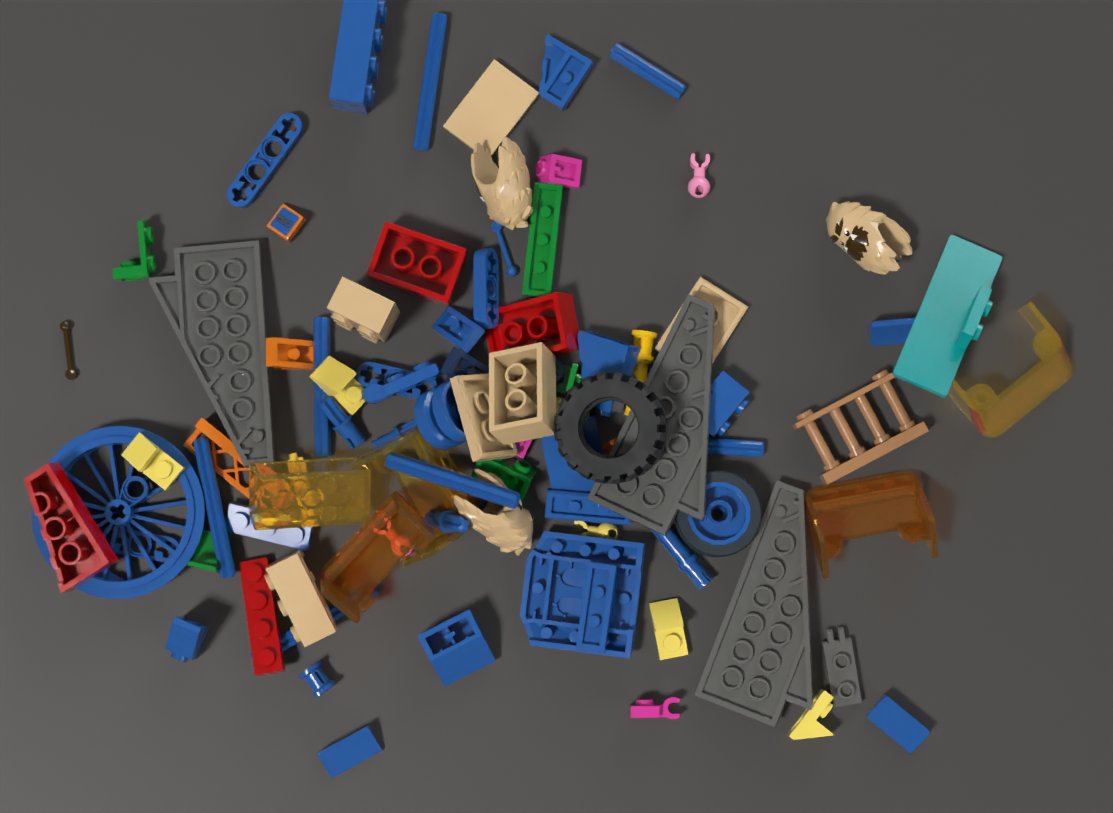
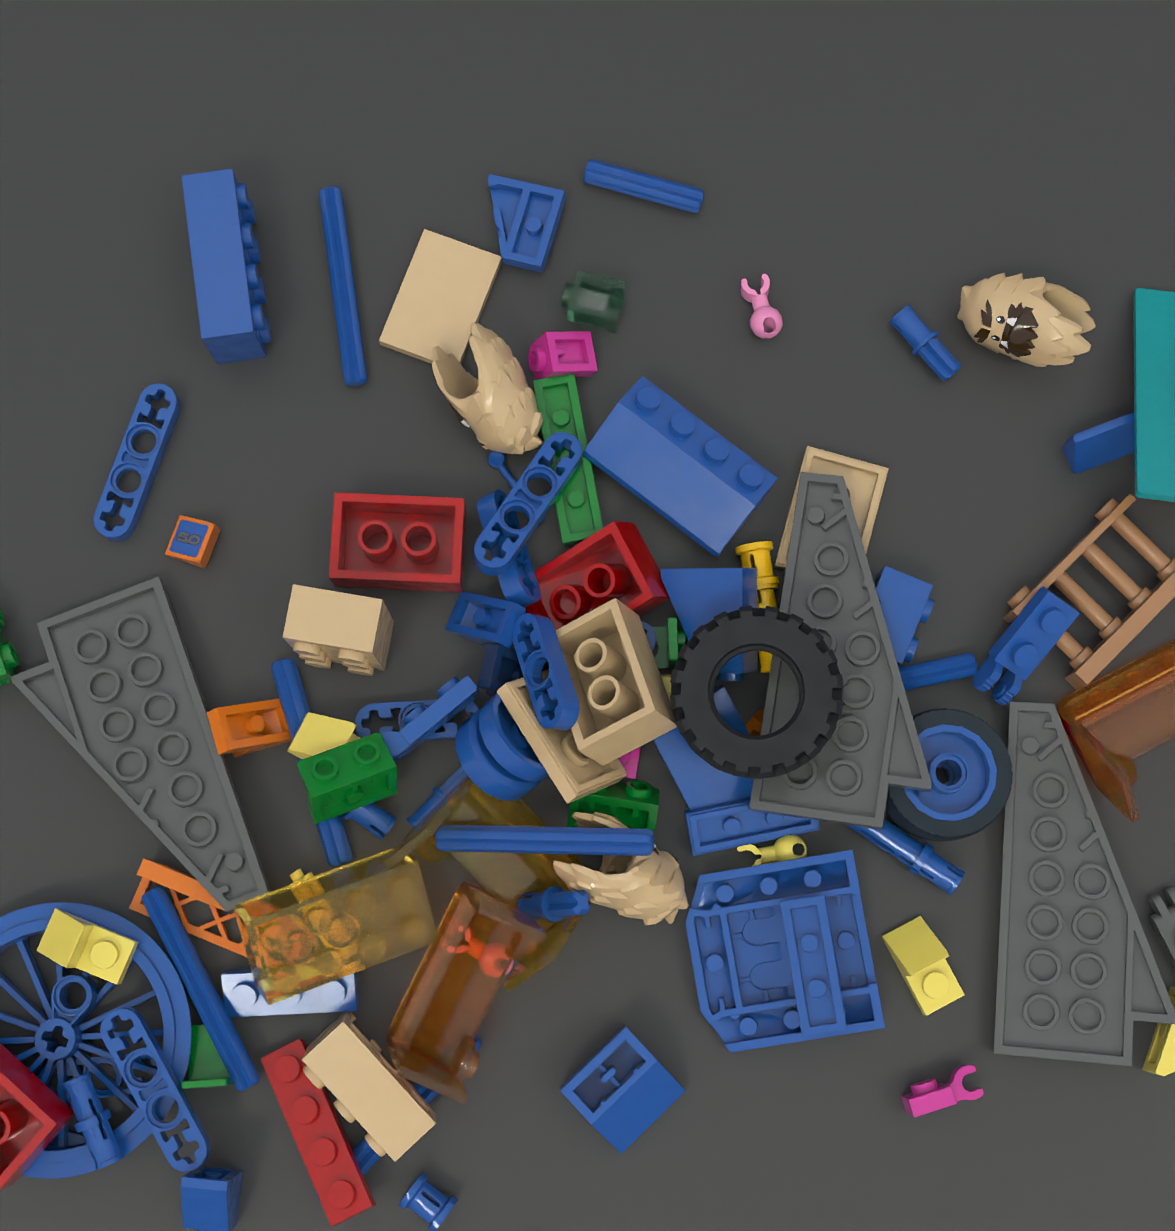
camera: 20 degrees left, 5 degrees down
none -> blue pin [61,1071,125,1170]
none -> blue beam [100,1007,211,1172]
none -> green bracket [297,733,397,825]
none -> blue beam [473,432,582,575]
none -> blue beam [512,613,580,730]
none -> clear green window [561,270,627,334]
none -> blue slope [582,376,778,558]
none -> blue axle [889,305,961,381]
none -> blue hinge [972,586,1080,705]

